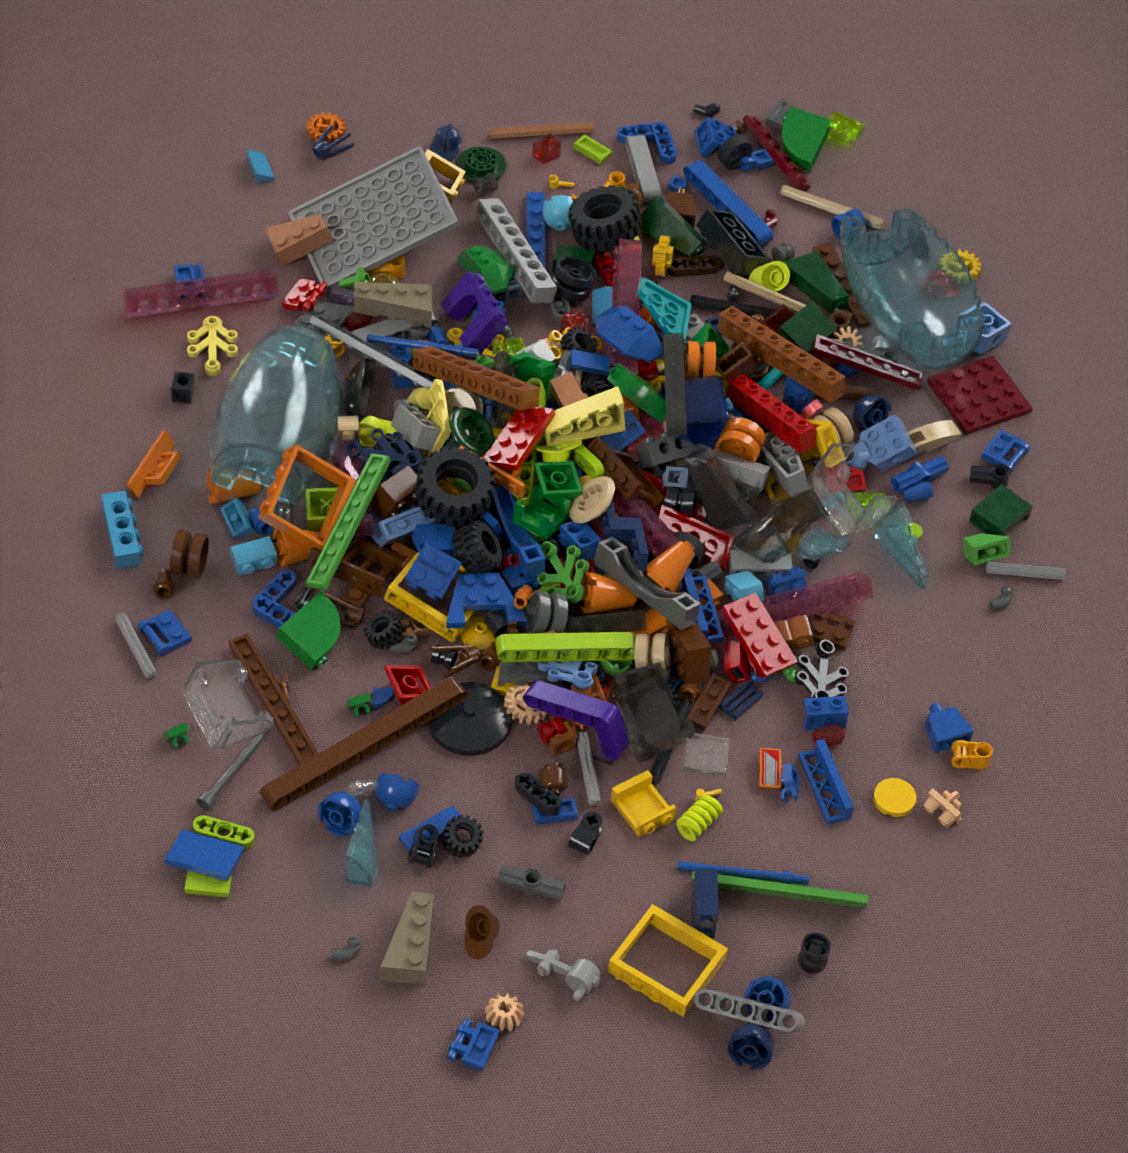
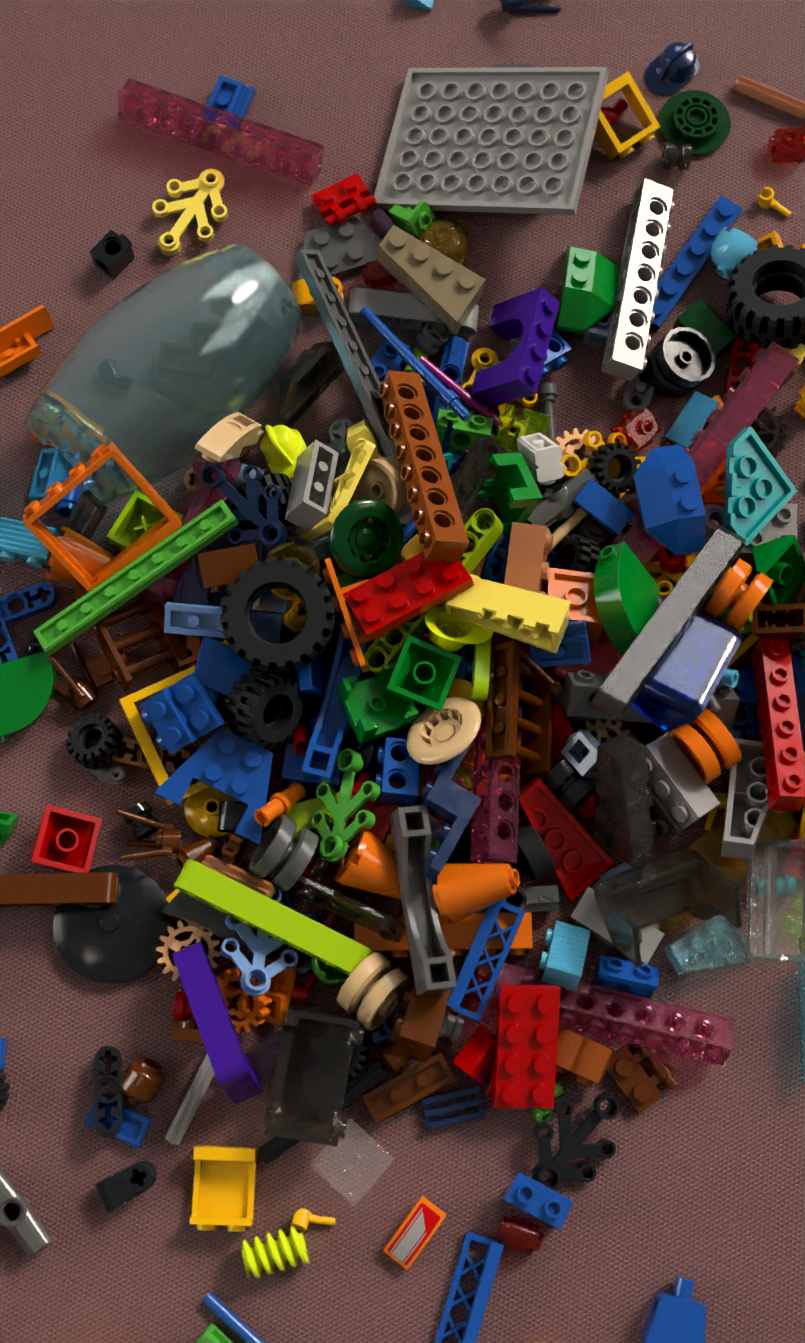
camera: 35 degrees right, 25 degrees up
nougat wedge [265,214,334,266] -> none
light orange piece [369,255,406,279] -> none
blue tile [372,687,394,709] -> none
blue plate [780,763,799,803] -> none

